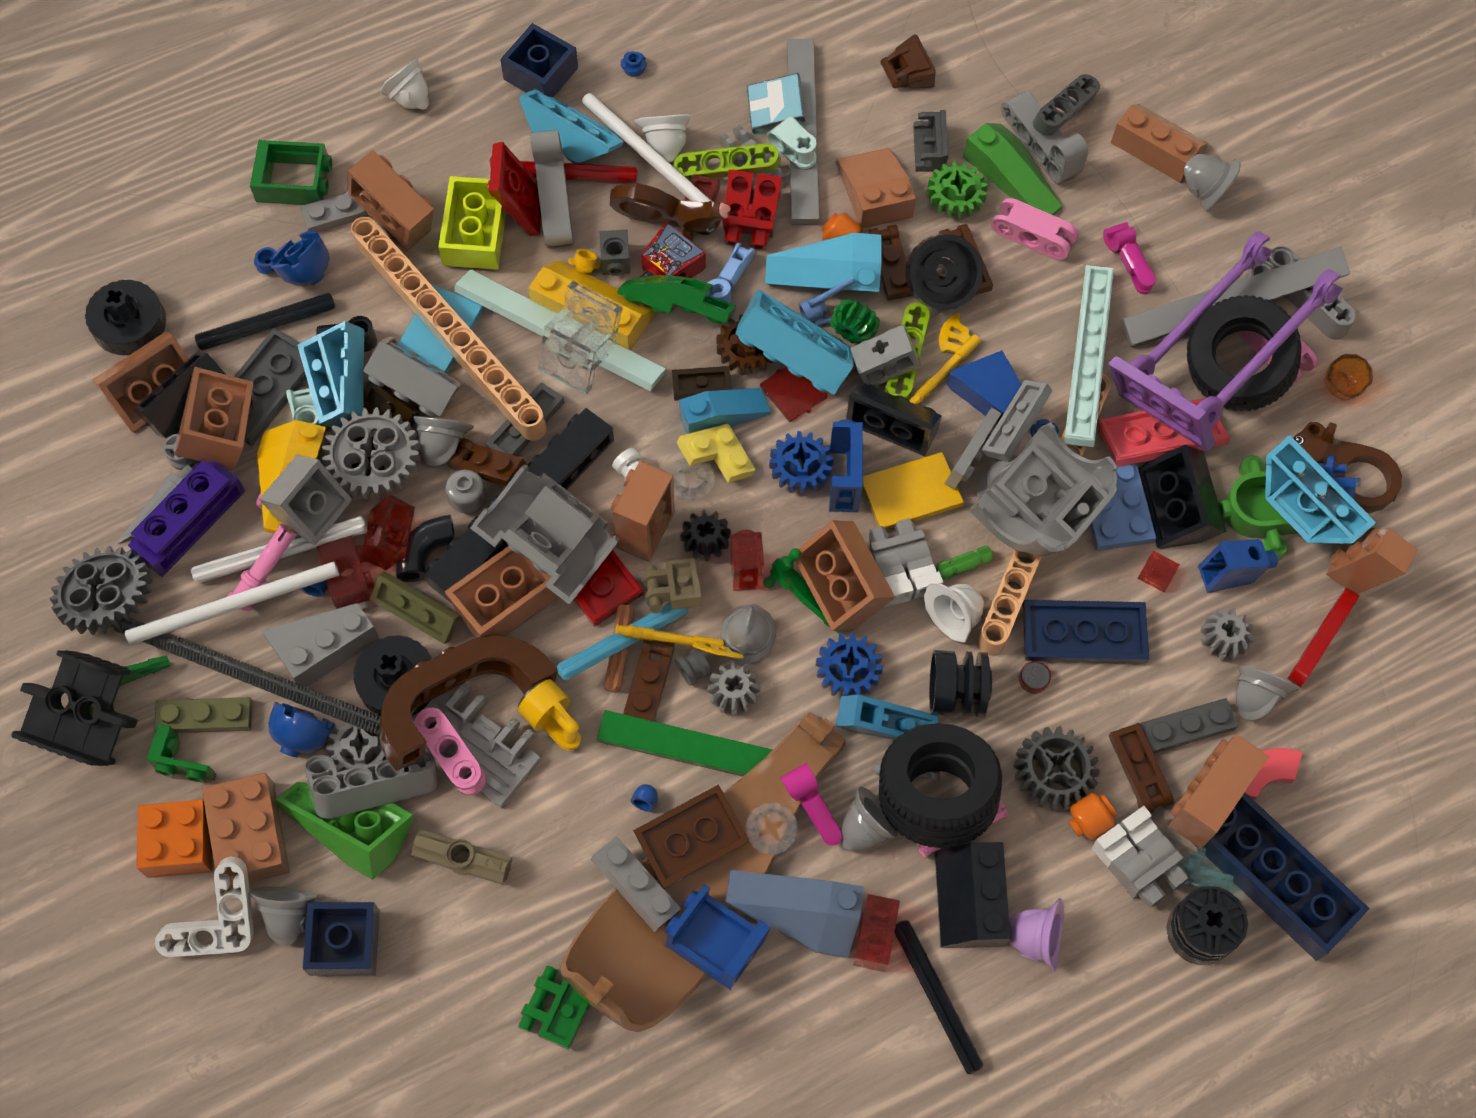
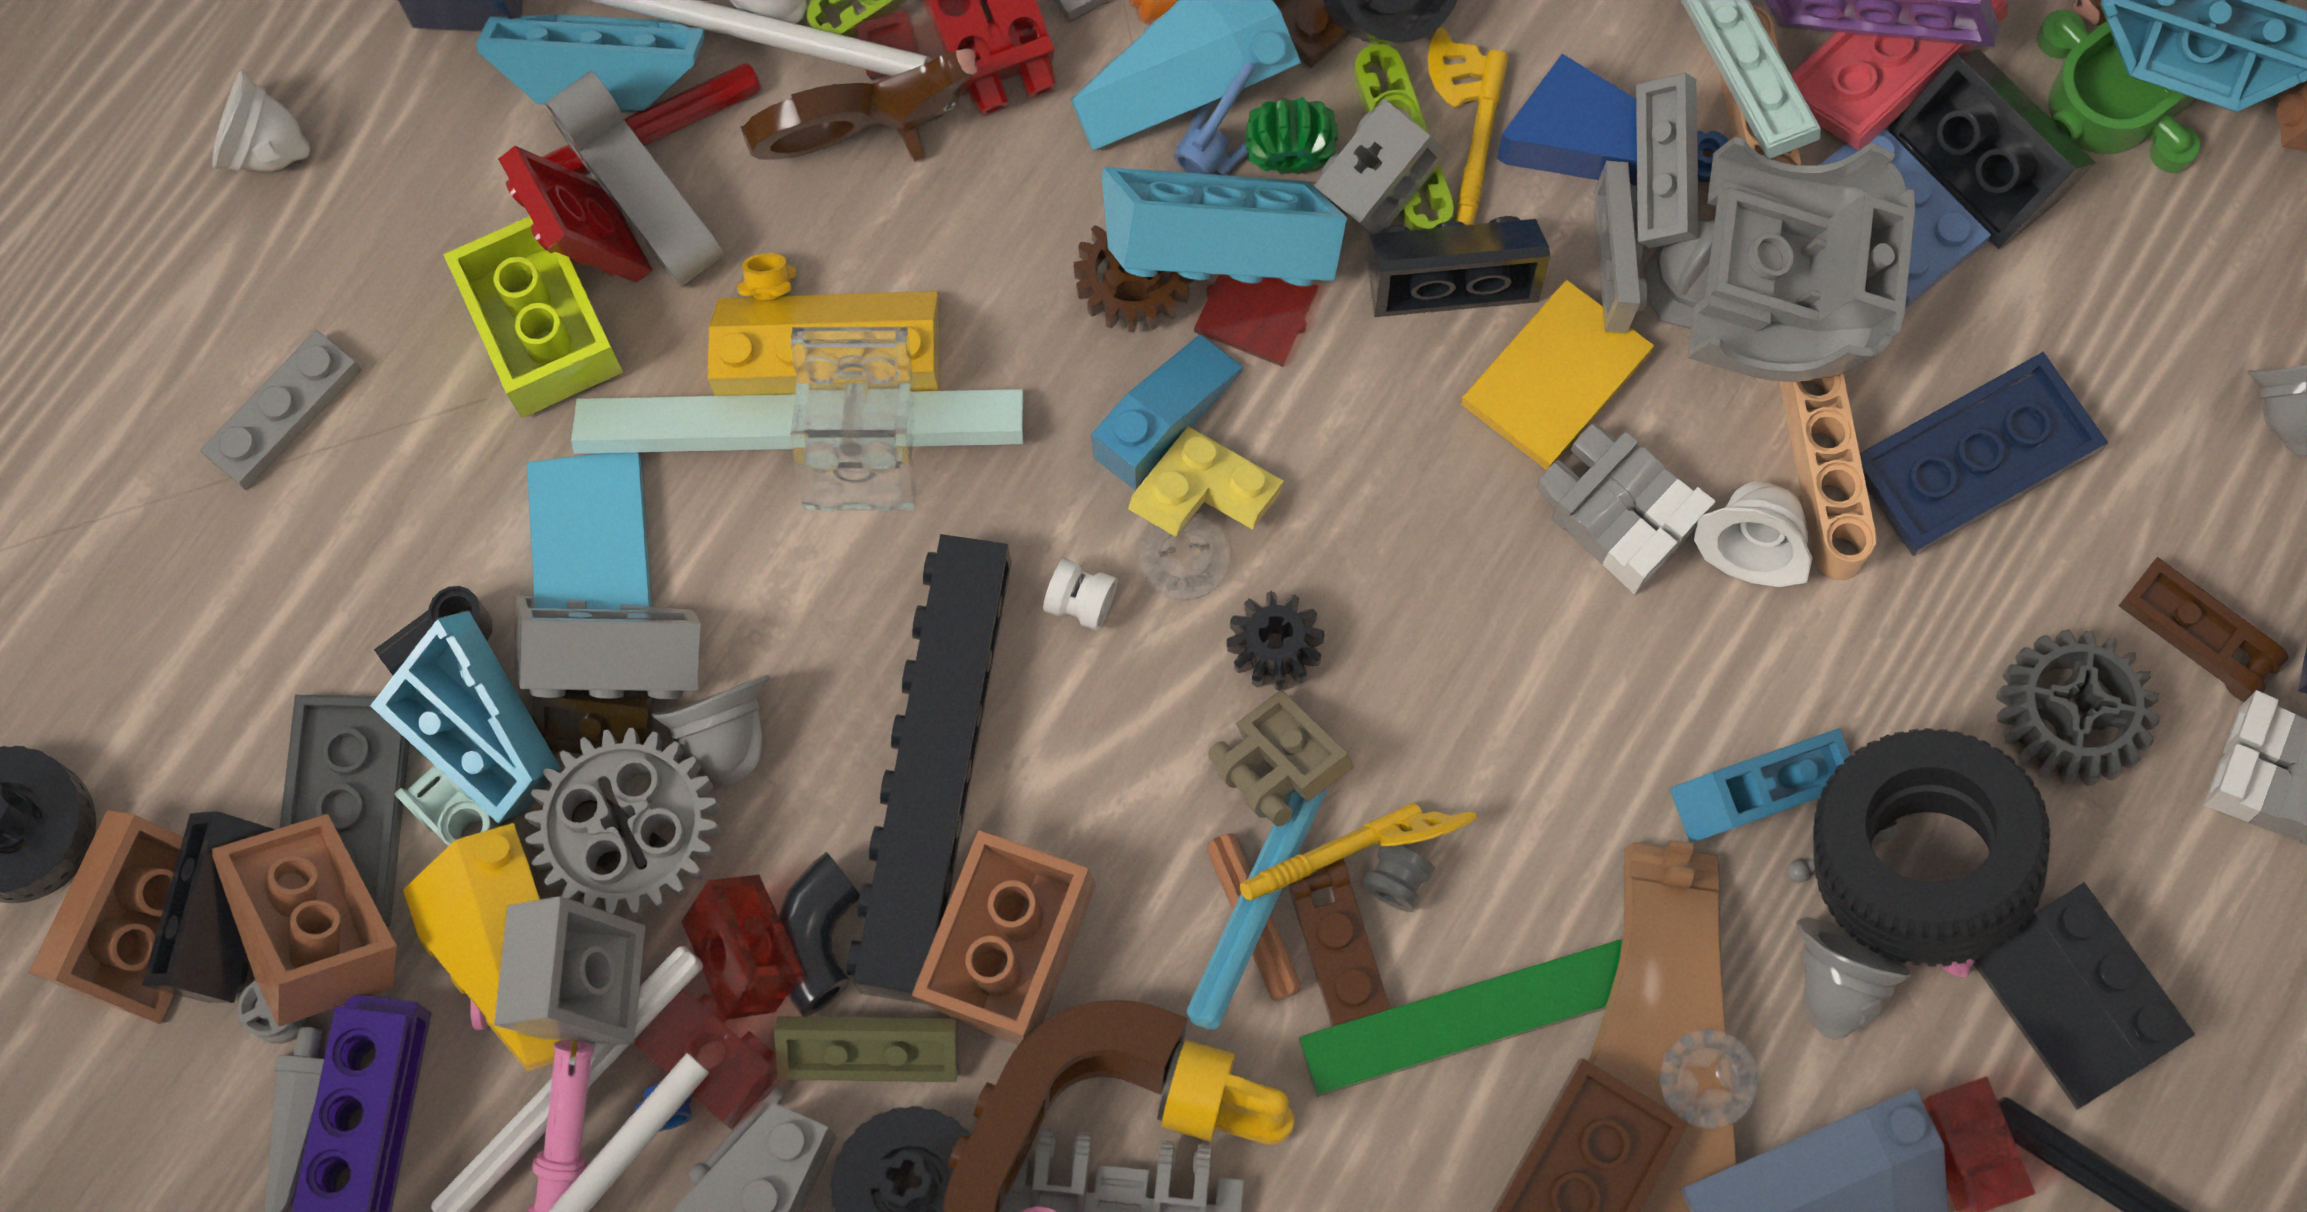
camera: 25 degrees left, 5 degrees up
black axle [195,293,335,350] -> none
green window [250,140,332,205] -> none
blue plate [254,247,276,274] -> none
blue cylinder [271,231,330,286] -> none
nougat brick [347,149,434,252] -> none
light nougat beam [351,217,547,441] -> none
light grey head [445,469,486,513] -> none
reddish brown plate [447,438,528,486] -> none
light grey piece [470,465,619,605] -> none
dark grey plate [485,382,565,456] -> none
red tile [574,549,644,627] -> none
dark grey brick [599,229,630,276] -> none
nougat brick [611,461,675,562] -> none
green slope [617,275,736,324] -> none
blue hinge [630,784,658,812] -> none
torso [638,222,706,278] -> none
dark brown plate [672,366,732,401] -> none
light blue piece [708,243,755,304] -> none
light grey gear [708,661,760,716] -> none
light grey piece [720,604,776,666] -> none
clear red brick [730,530,764,591] -> none
green piece [763,548,841,634] -> none
blue gear [769,431,833,494] -> none
dark pink piece [781,763,842,845] -> none
nougat brick [795,520,895,631] -> none
blue gear [816,633,883,696] -> none
blue panel [829,419,863,513] -> none
black wheel [929,650,992,717] -> none
bright green axle [936,545,994,580] -> none
lavender piece [1009,898,1064,972] -> none
tile [1019,661,1051,694] -> none
orange head [1068,793,1118,840] -> none
clear red plate [1137,551,1180,593] -> none
dark grey plate [1140,698,1238,754] -> none
blue torso [1198,539,1278,593] -> none
light grey gear [1200,608,1254,660] -> none

